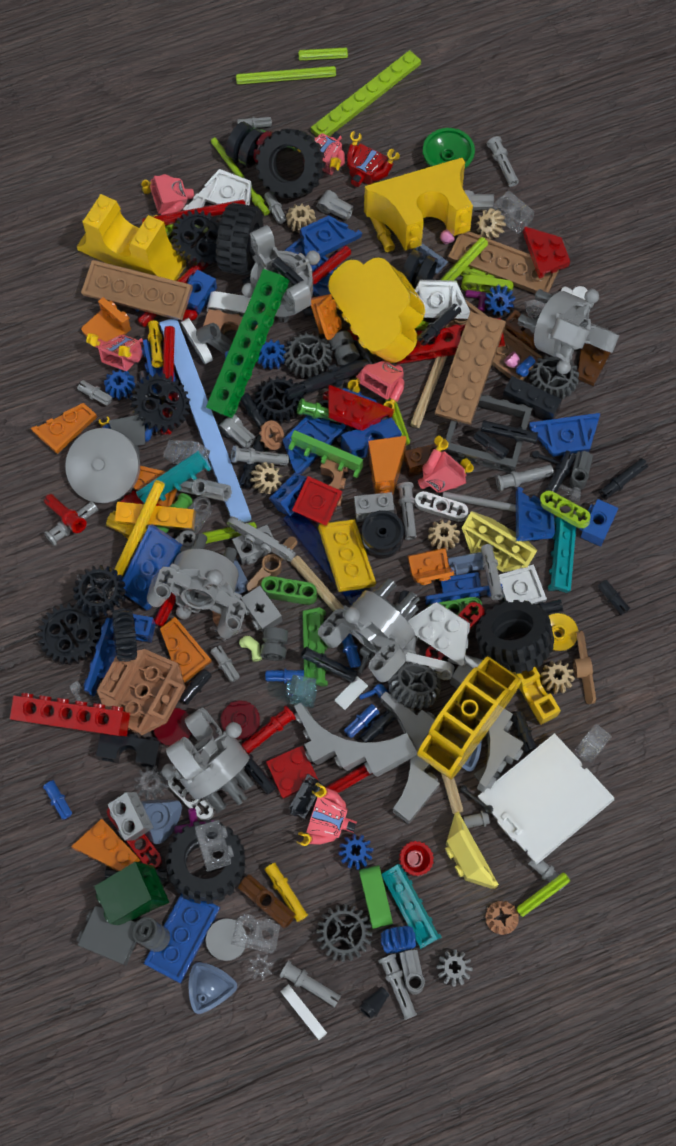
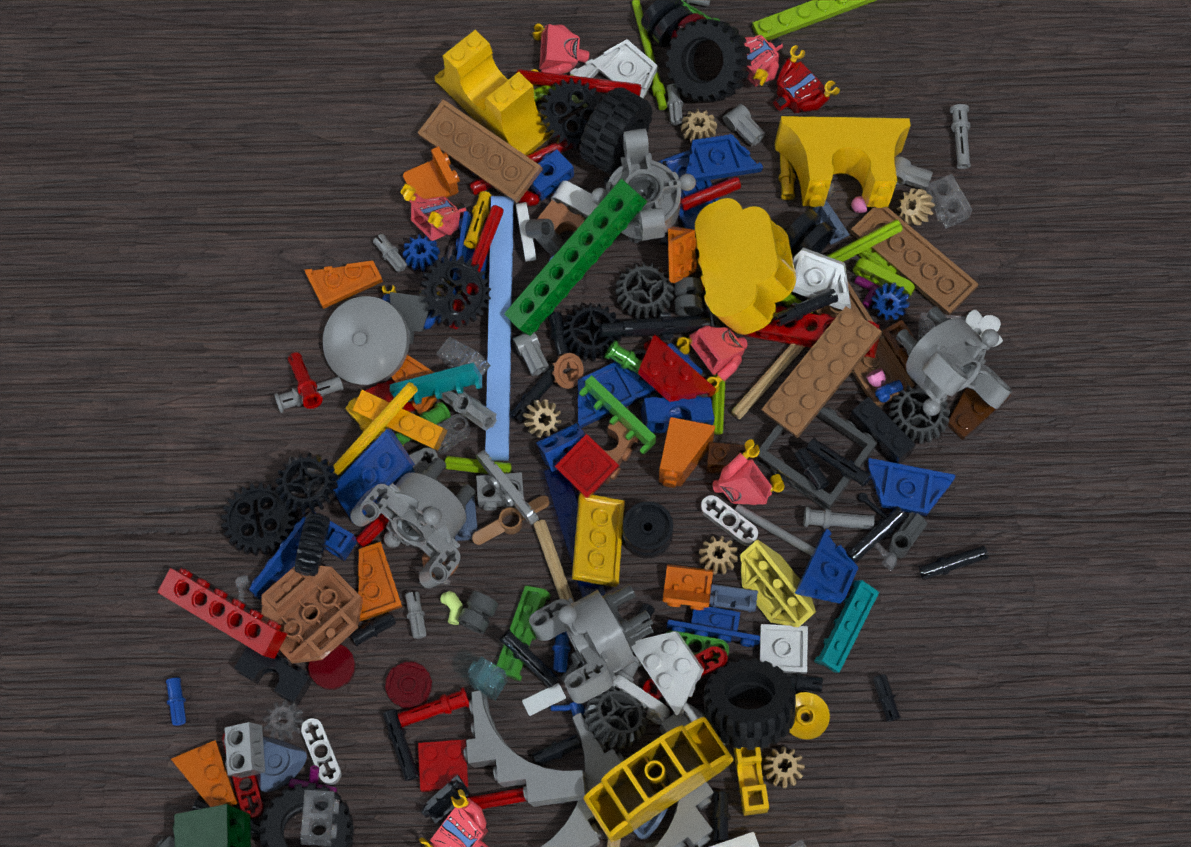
camera: 20 degrees right, 0 degrees up
light grey piece [162,707,254,813] -> none
light grey pin [231,446,289,466] -> none
light grey brick [241,586,282,633] -> none
blue gear [257,339,286,370] -> none
bright green beam [261,576,317,605] -> none
blue axle [265,668,304,684] -> none
black axle [271,257,304,285] -> none
blue axle [344,704,380,738] -> none
light grey brick [354,492,394,522] -> none
light grey pin [397,482,417,540] -> none
green dish [423,128,475,169] -> none
light grey pin [481,544,504,600] -> none
red wing [522,227,570,278] -> none
lime beam [540,491,590,528] -> none
medium nougat piece [573,631,596,704] -> none
blue brick [579,499,618,547] -> none

